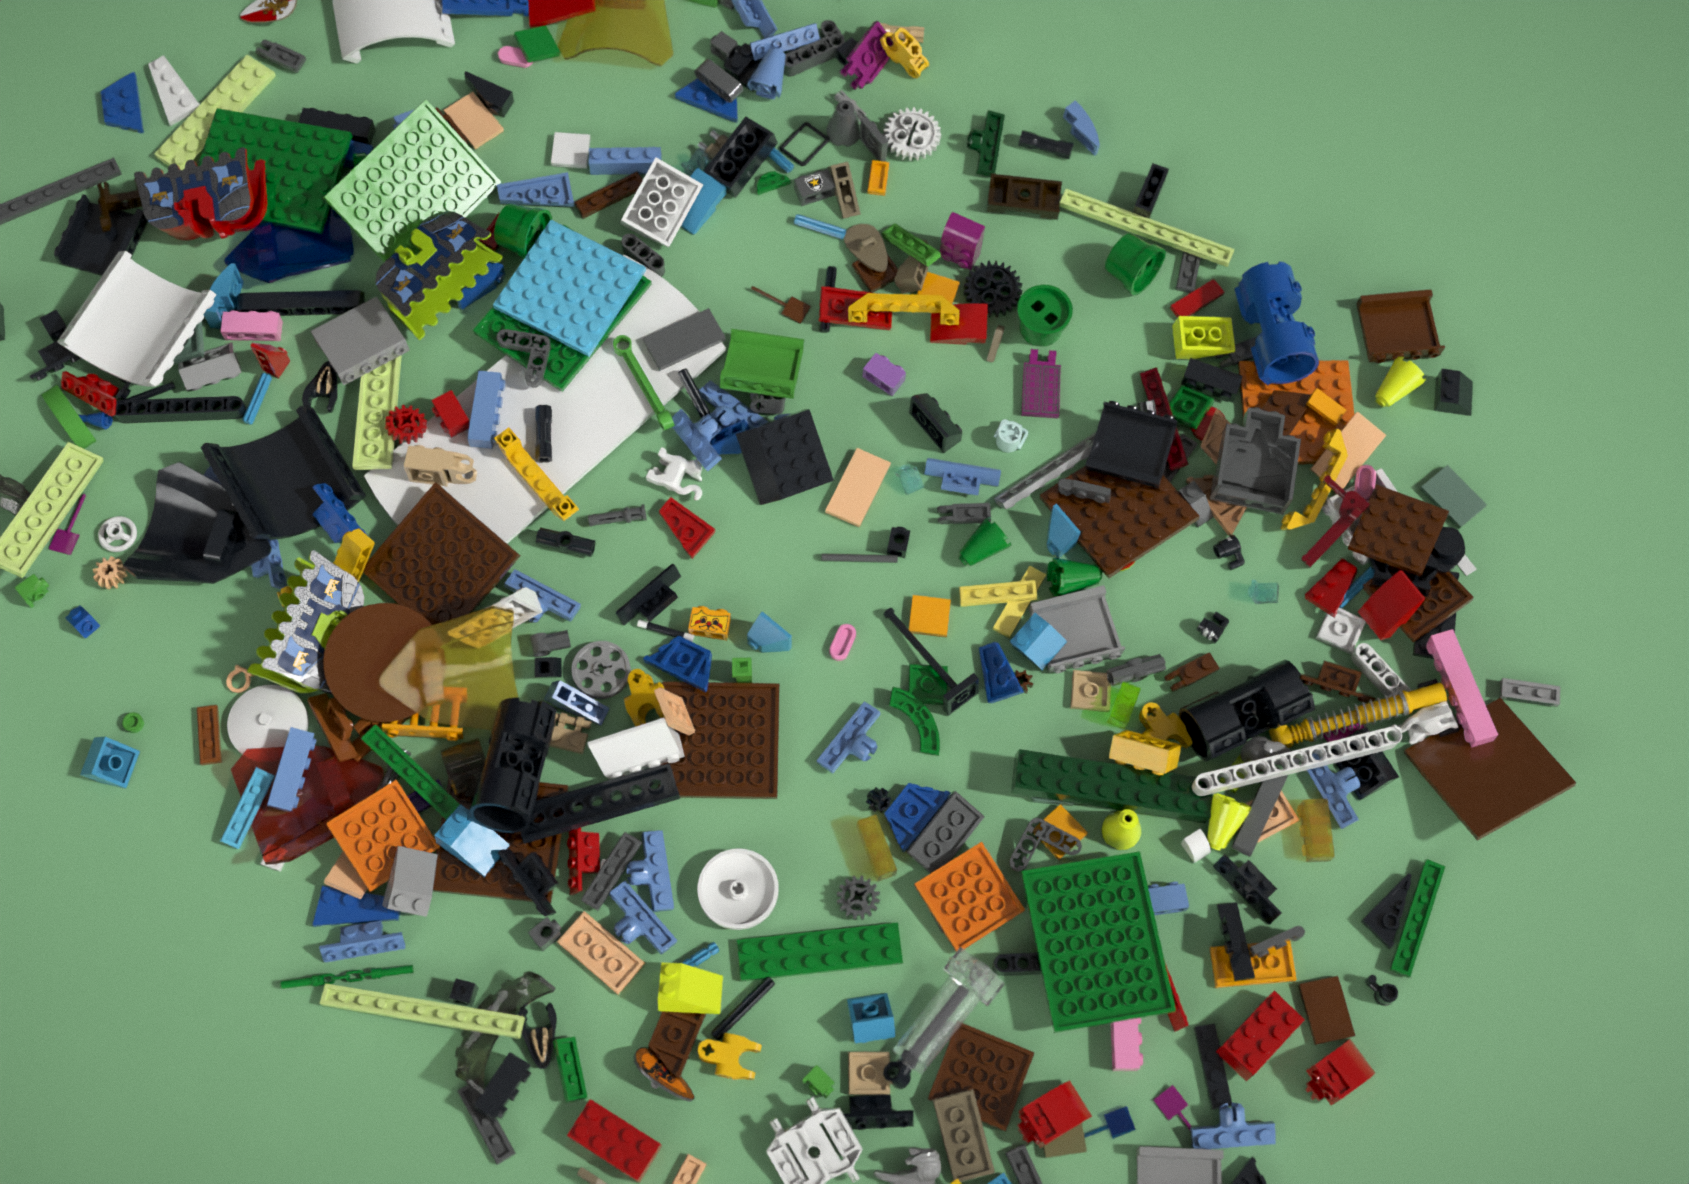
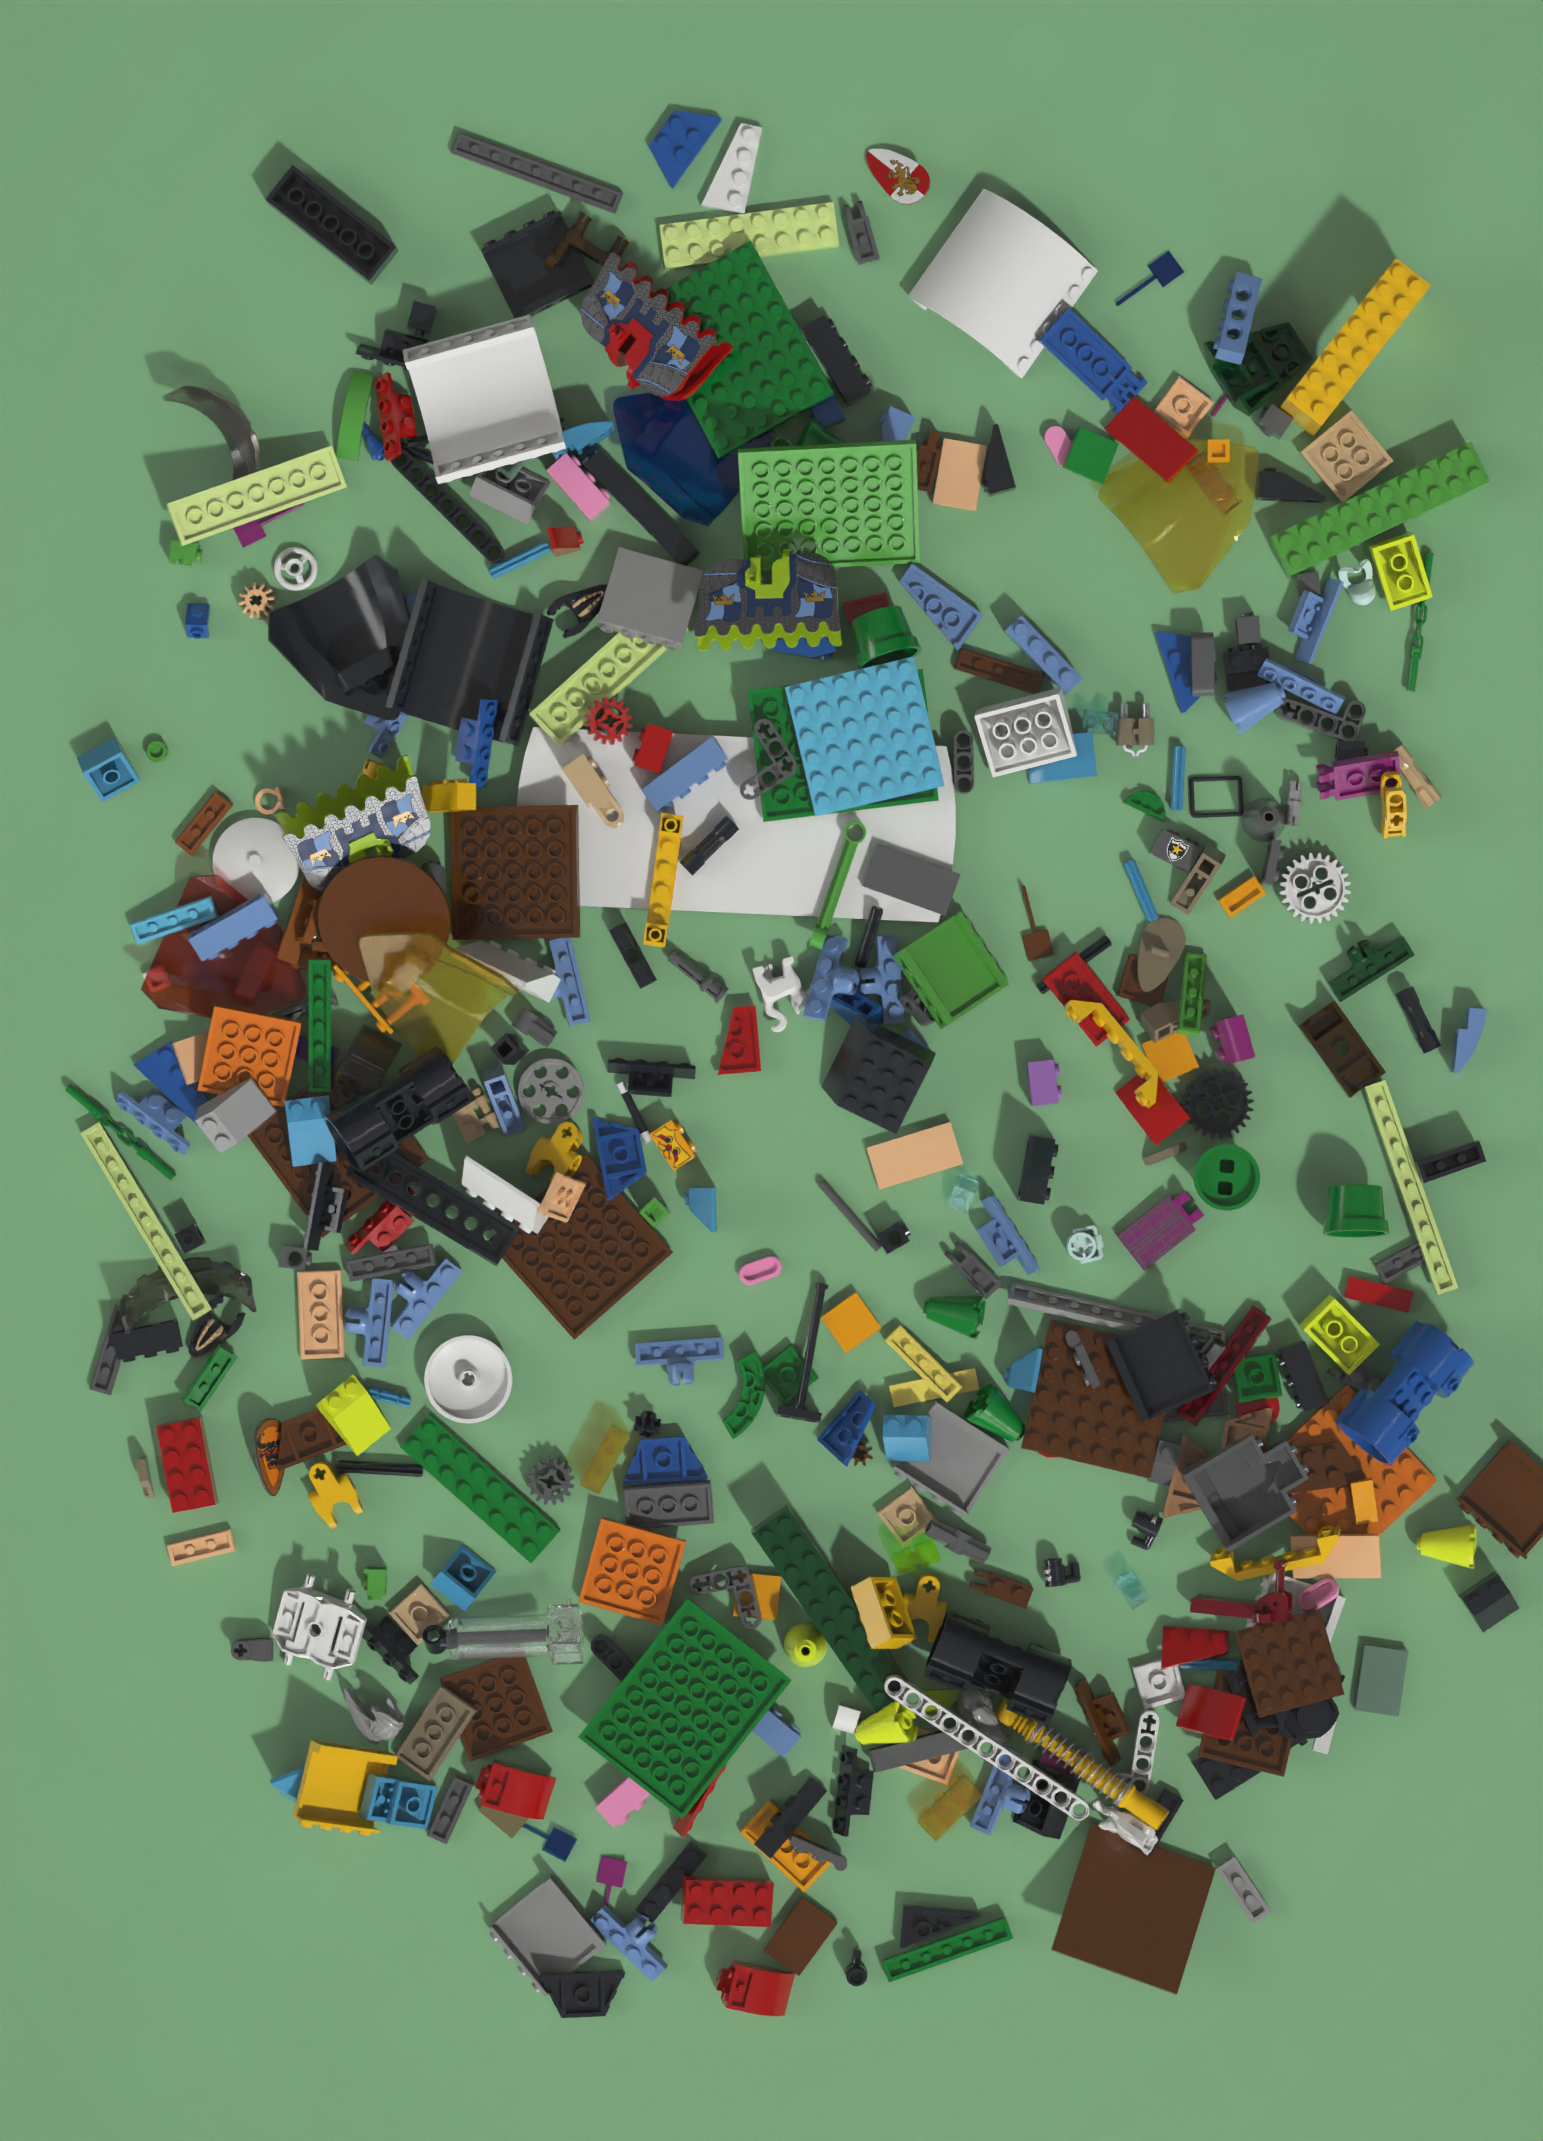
camera: 55 degrees right, 20 degrees up
white tile [551,132,591,169] -> none
black slope [703,116,778,198] -> none
bright pink brick [1427,629,1498,747] -> none

